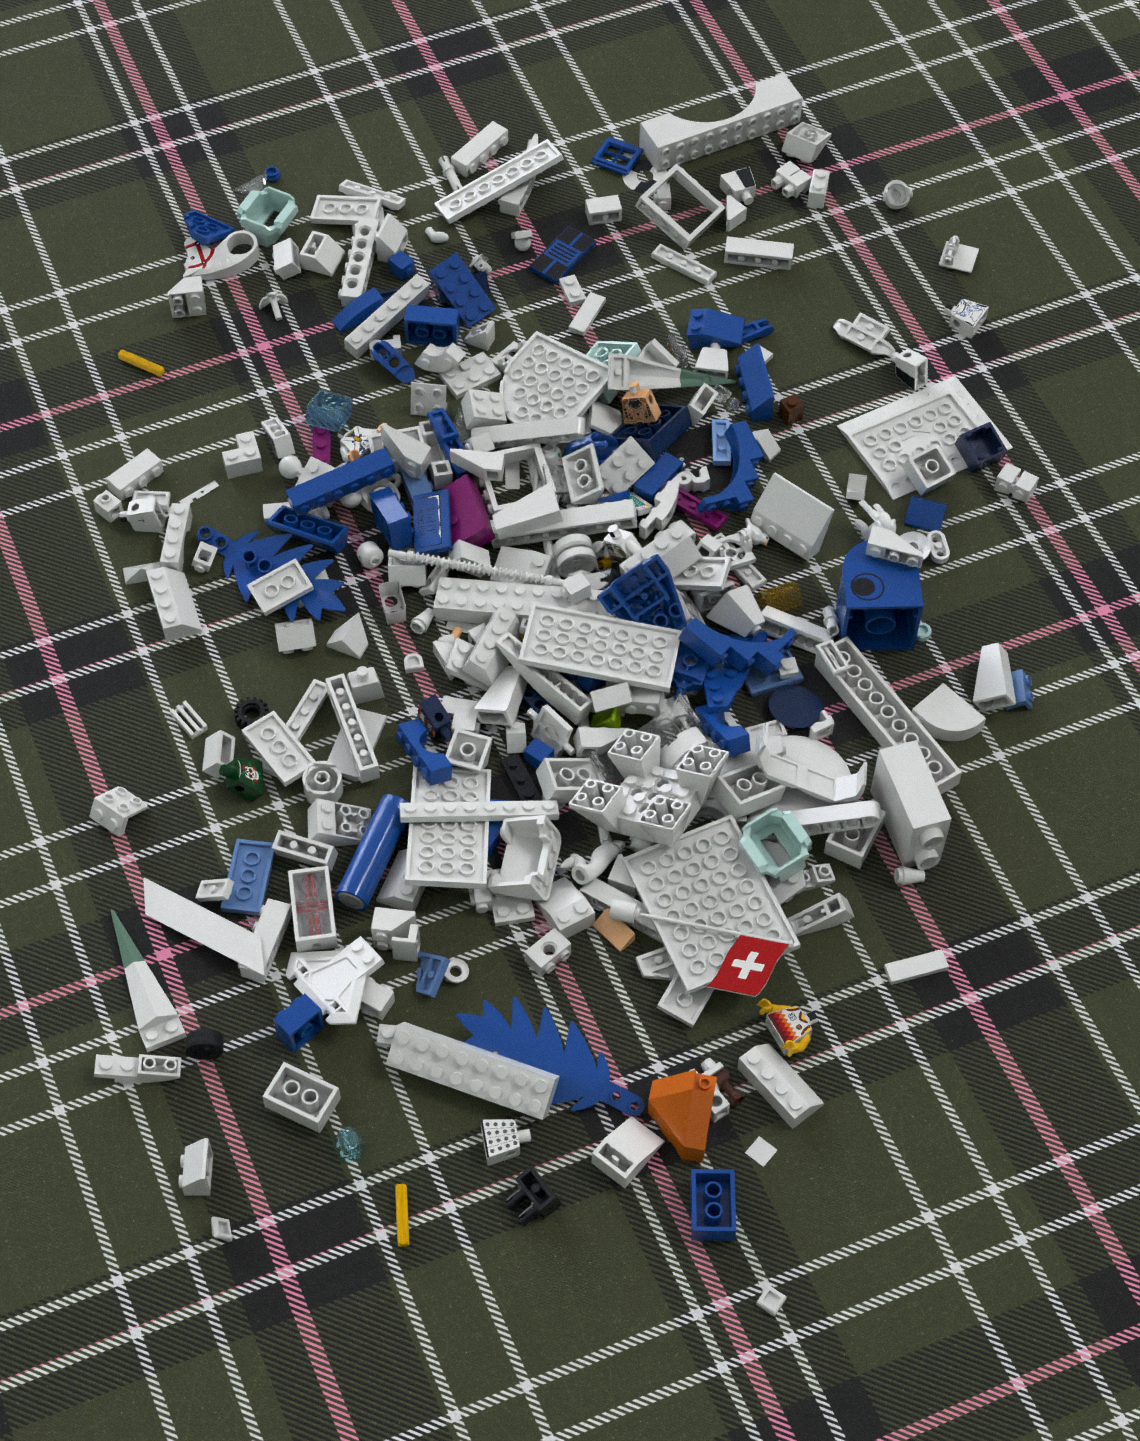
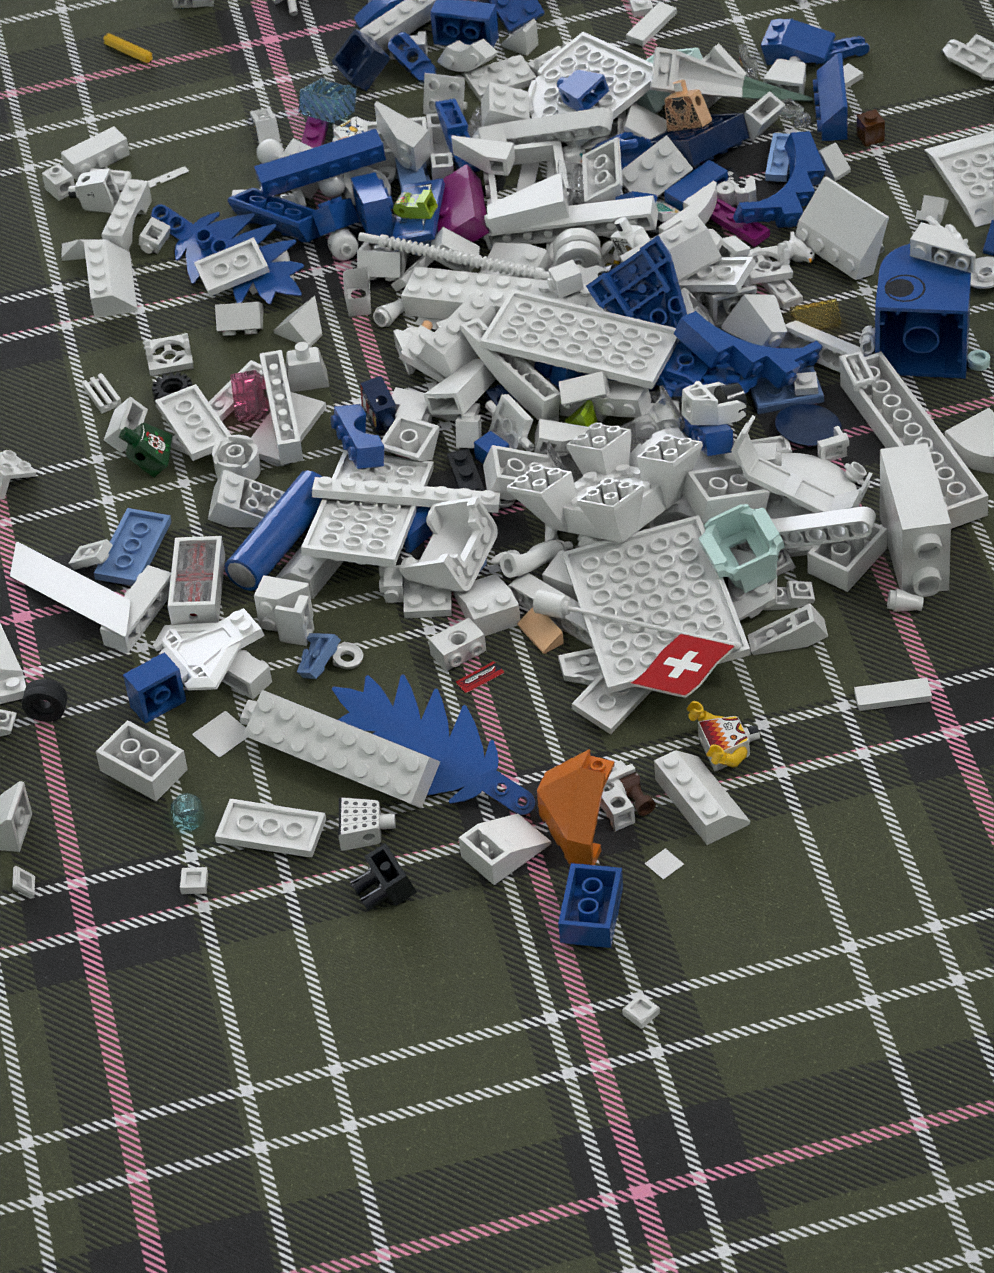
camera: 15 degrees right, 10 degrees down
white brick [222,431,263,479] -> none
white brick [272,830,338,871] -> none
yellow axle [395,1184,409,1247] -> none
white tile [404,653,424,674] -> none
none -> white piece [144,333,194,376]
none -> white plate [180,867,208,894]
none -> white sticker [192,711,248,757]
none -> white plate [215,799,326,858]
none -> clear pink brick [230,370,269,423]
none -> blue brick [311,196,360,236]
none -> dark blue container [331,29,391,91]
none -> lime leg [393,190,438,219]
none -> sticker [456,661,504,693]
none -> blue torso [557,70,609,111]
none -> white piece [682,381,747,426]
none -> white plate [844,462,867,485]

